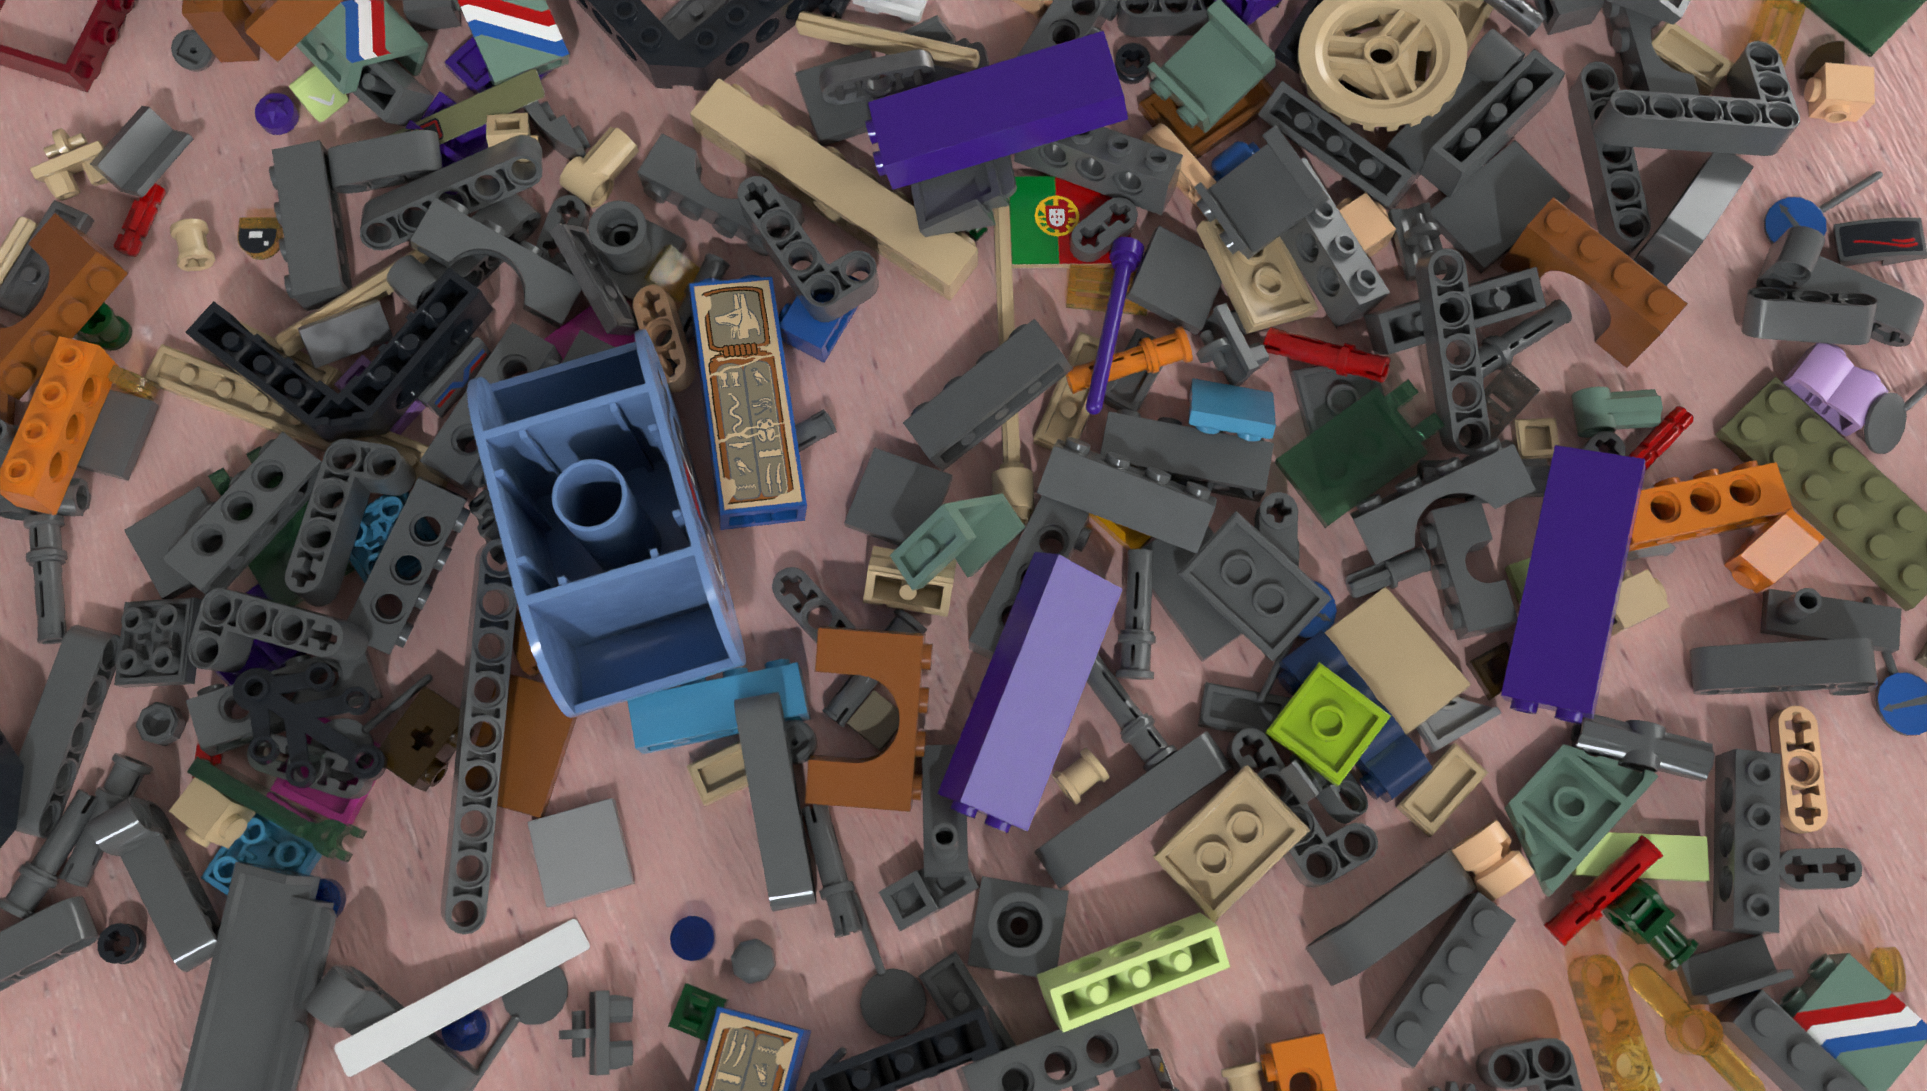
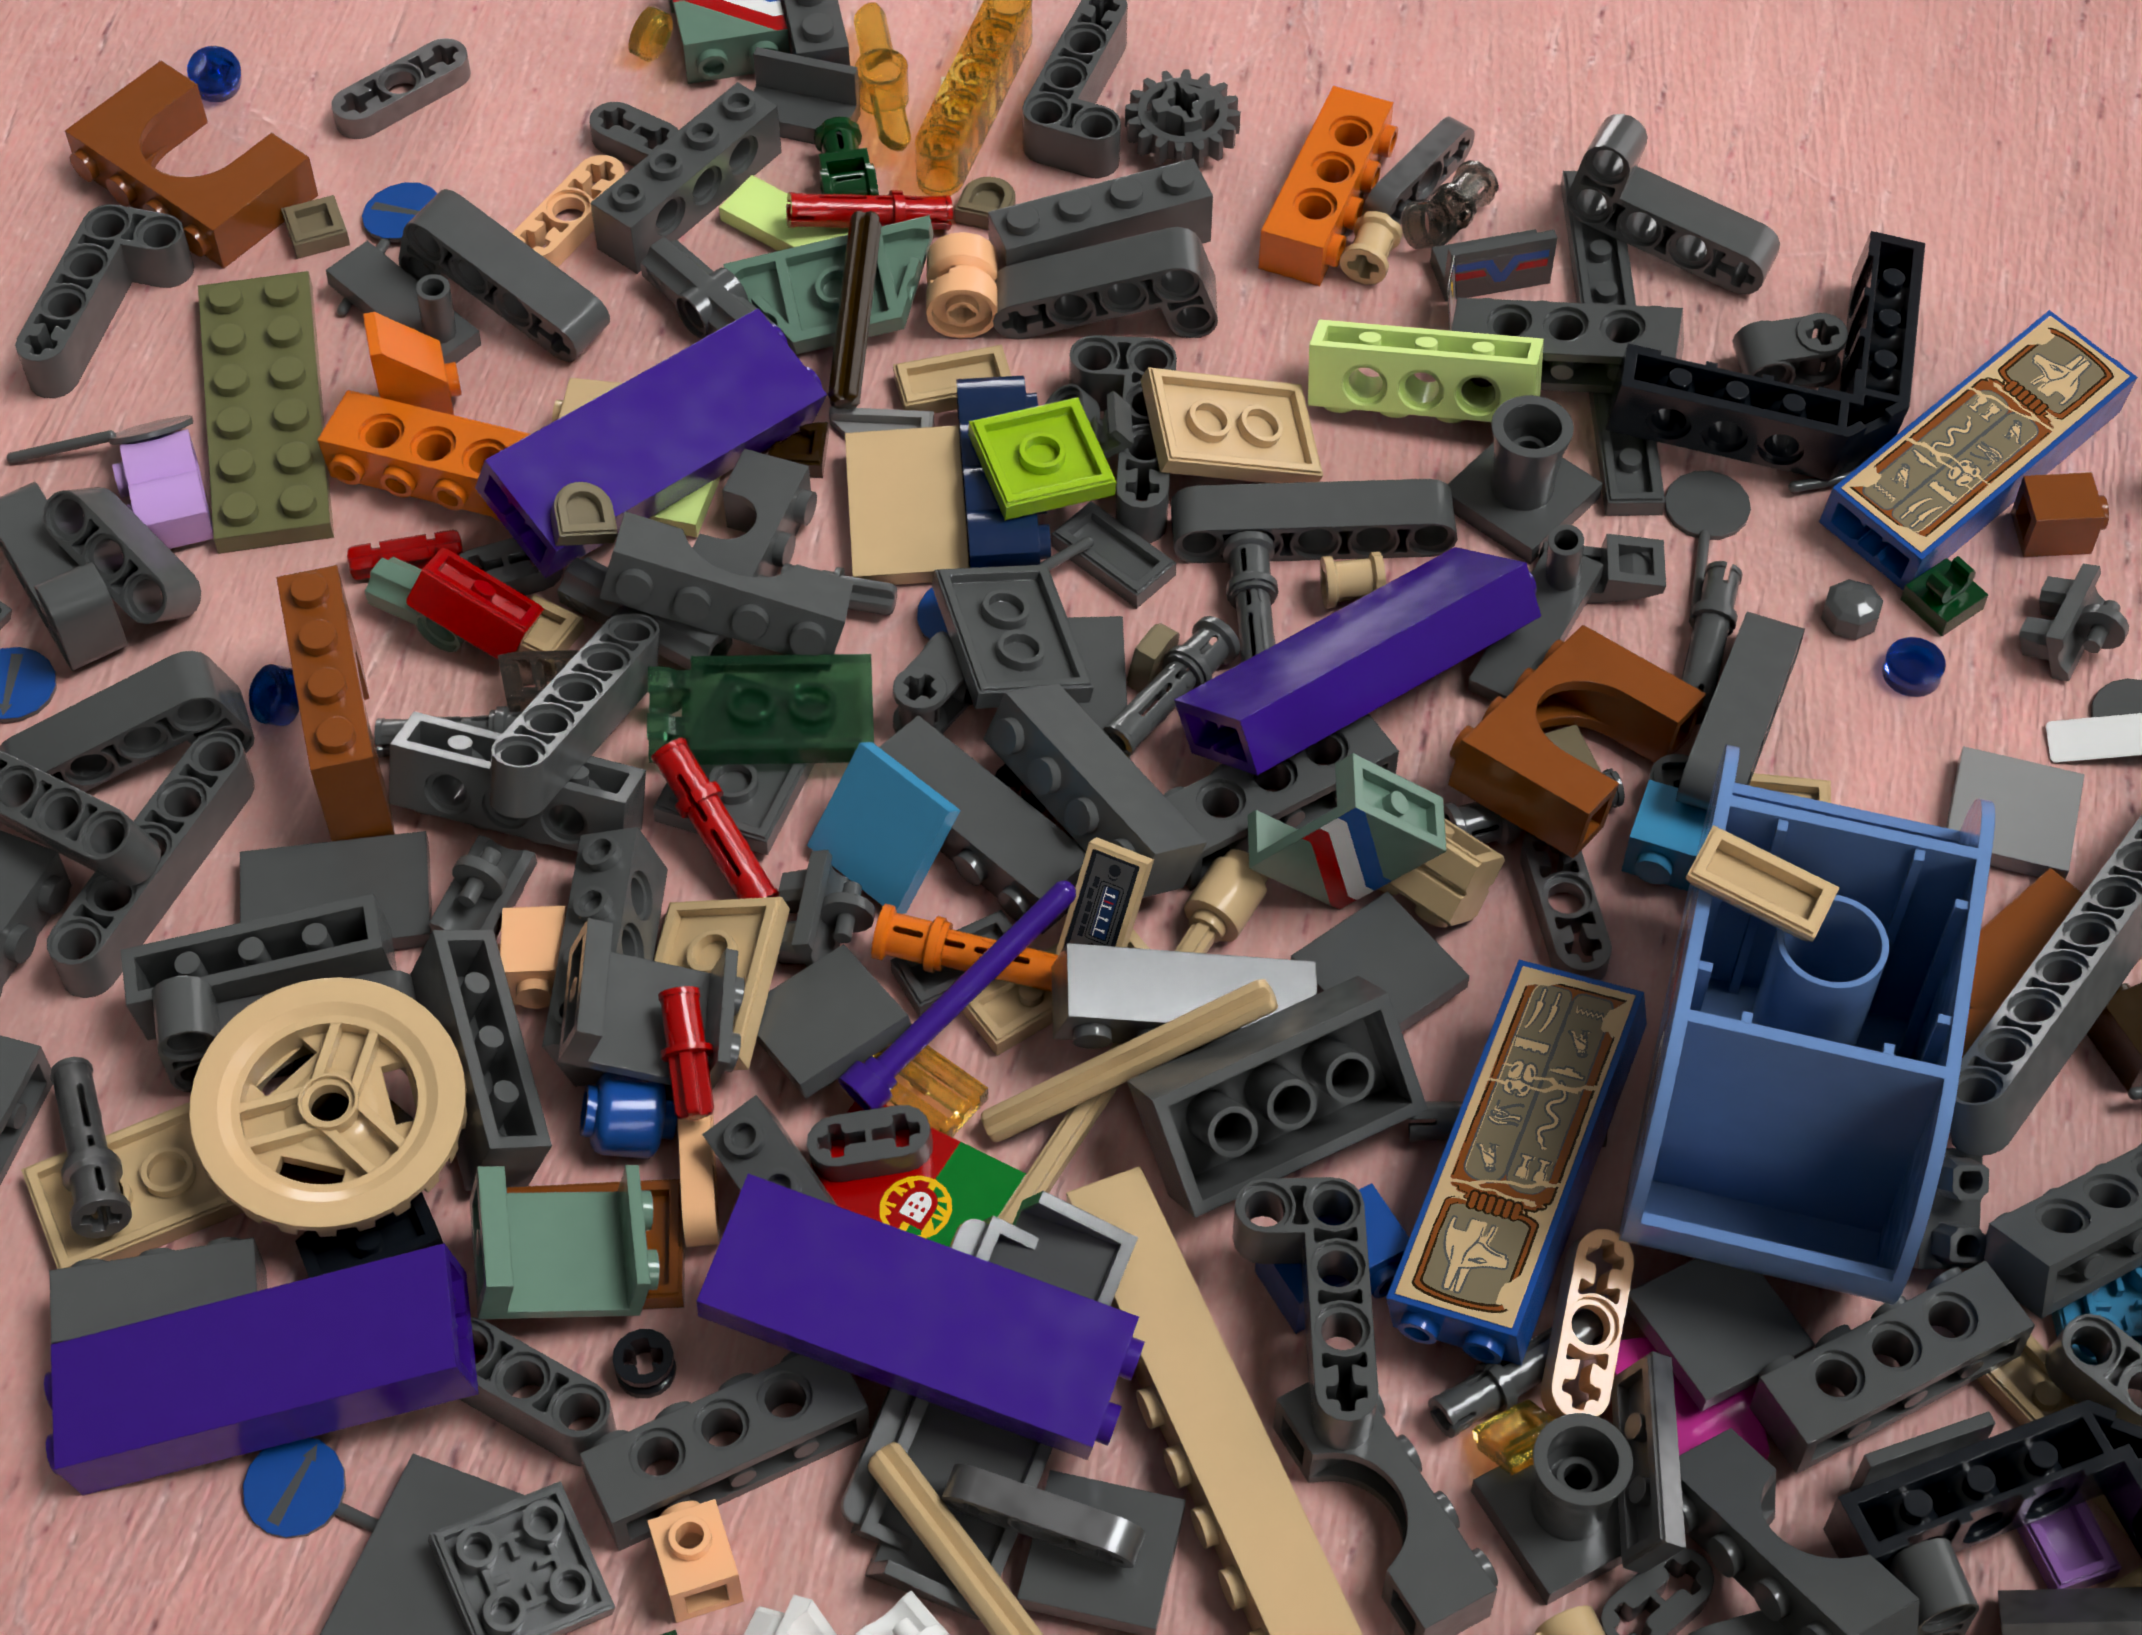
camera: 150 degrees left, 20 degrees down
none -> red slope [406,547,544,663]
none -> dark tan tile [550,482,618,546]
none -> red axle [658,986,714,1120]
none -> dark brown axle [828,211,881,410]
none -> dark tan tile [955,177,1016,230]
none -> tan axle [981,979,1278,1142]
none -> tile [1055,837,1154,955]
none -> dark tan tile [1127,623,1180,692]
none -> dark grey brick [1127,976,1428,1218]
none -> tan tile [1685,825,1840,942]

